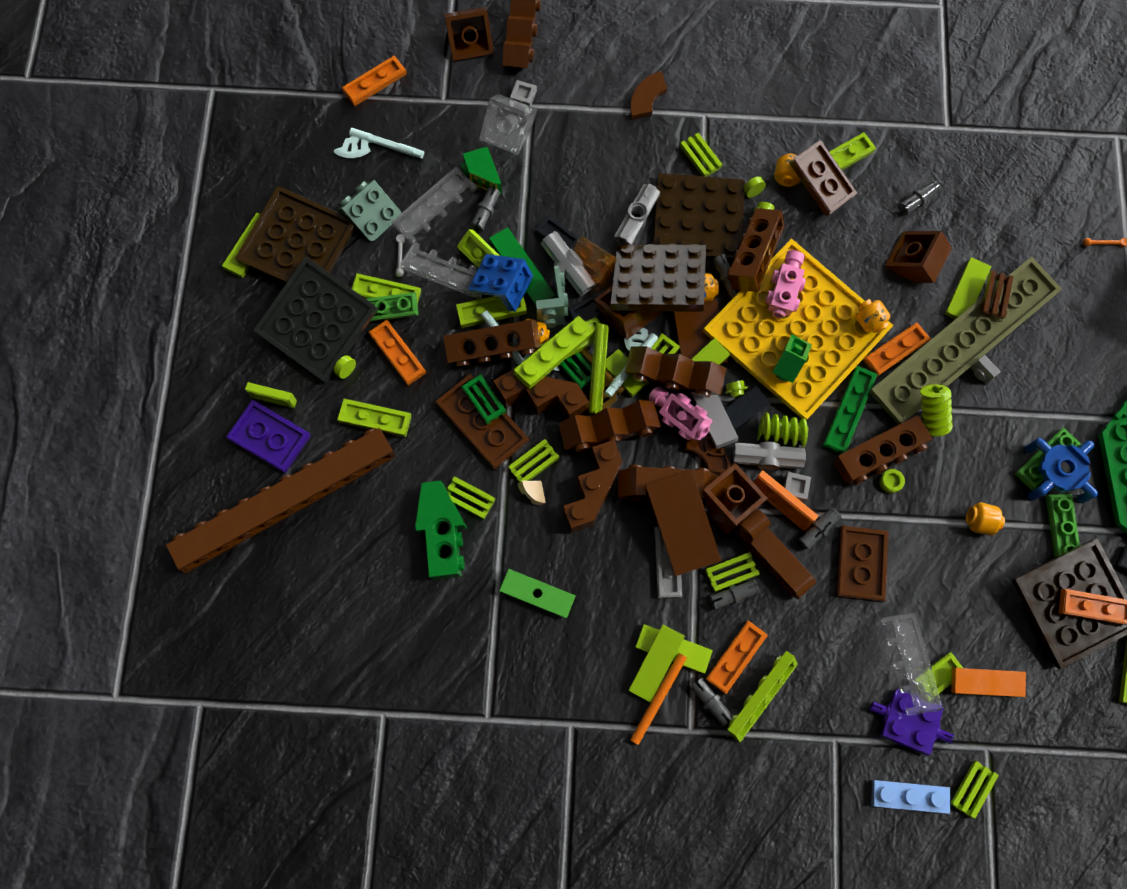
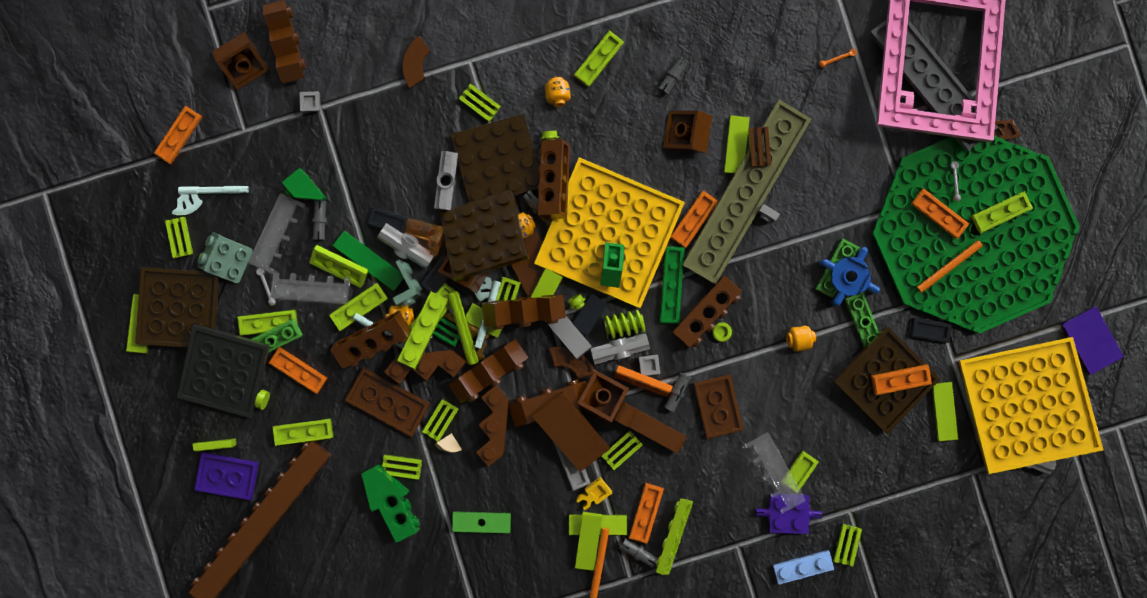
camera: 15 degrees left, 15 degrees up
green tile [461,374,506,425] -> none
blue bracket [468,254,533,312] -> none
clear slope [479,94,537,155] -> none
bright pink brick [649,386,713,440] -> none
dark grey pin [709,579,760,610] -> none
lime tile [743,177,766,198] -> none
bright pink brick [765,250,806,318] -> none
tile [789,140,857,216] -> none
light orange head [855,299,890,334] -> none
lime piece [920,384,953,437] -> none
orange tile [951,667,1026,697] -> none
none -> lime tile [165,217,193,258]
none -> yellow plate [577,477,612,510]

